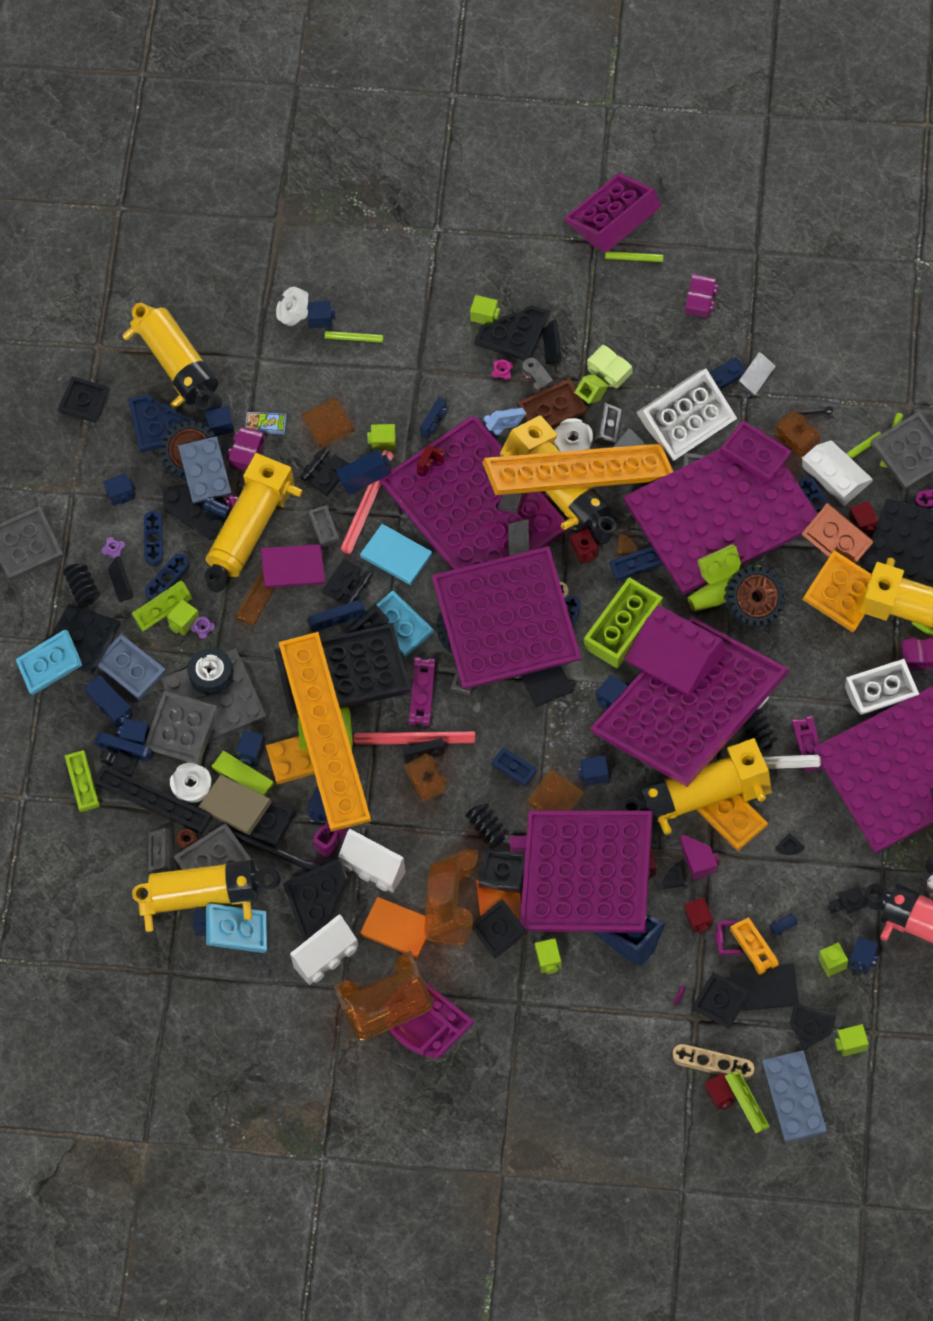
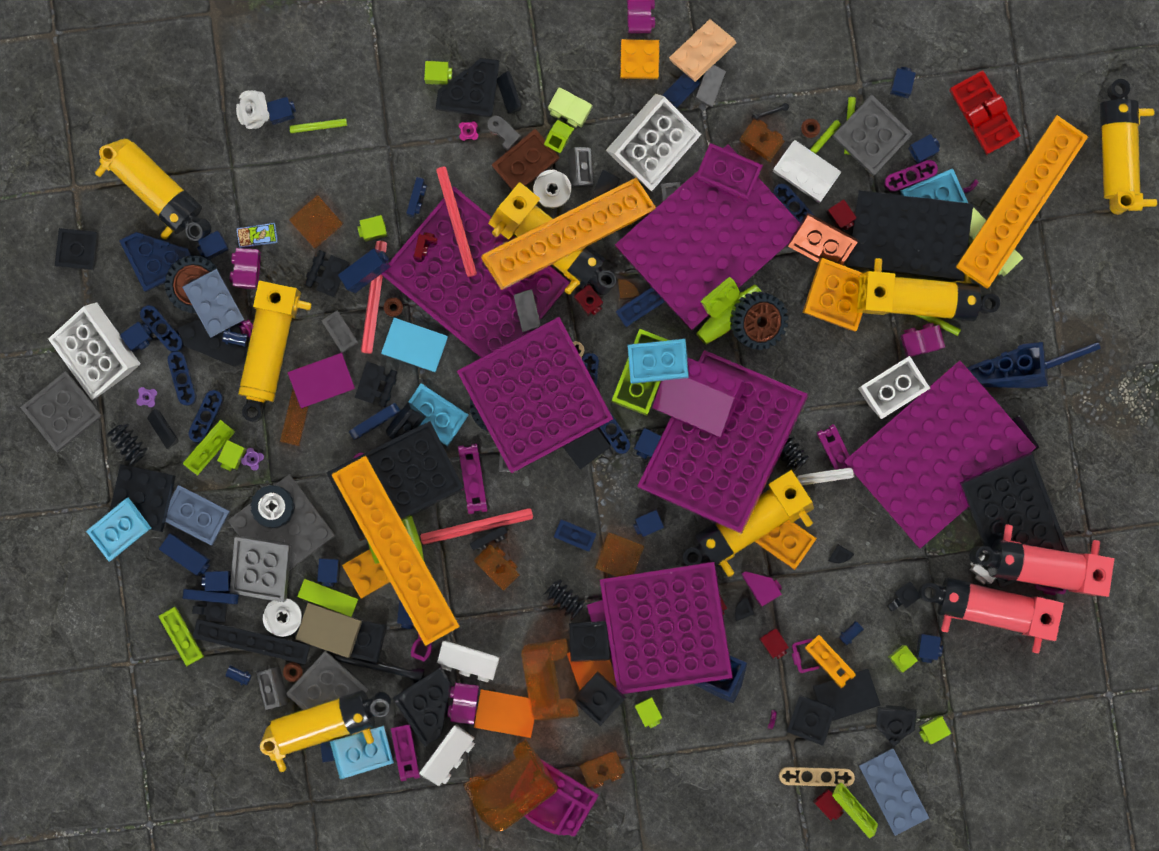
camera: 20 degrees left, 20 degrees up
light blue plate [483,408,527,436] -> none
none -> white slope [48,302,140,400]
none -> dark blue beam [140,305,183,352]
none -> dark blue pin [225,665,252,686]
none -> copper plate [384,298,403,317]
none -> magenta plate [391,724,420,782]
none -> coral axle [436,167,477,277]
none -> magenta brick [448,683,479,724]
none -> clear orange brick [580,750,625,789]
none -> dark blue beam [599,407,630,454]
none -> light orange plate [621,39,659,79]
none -> medium azure tile [628,339,689,384]
none -> light nougat plate [669,19,736,82]
none -> copper plate [801,119,820,138]

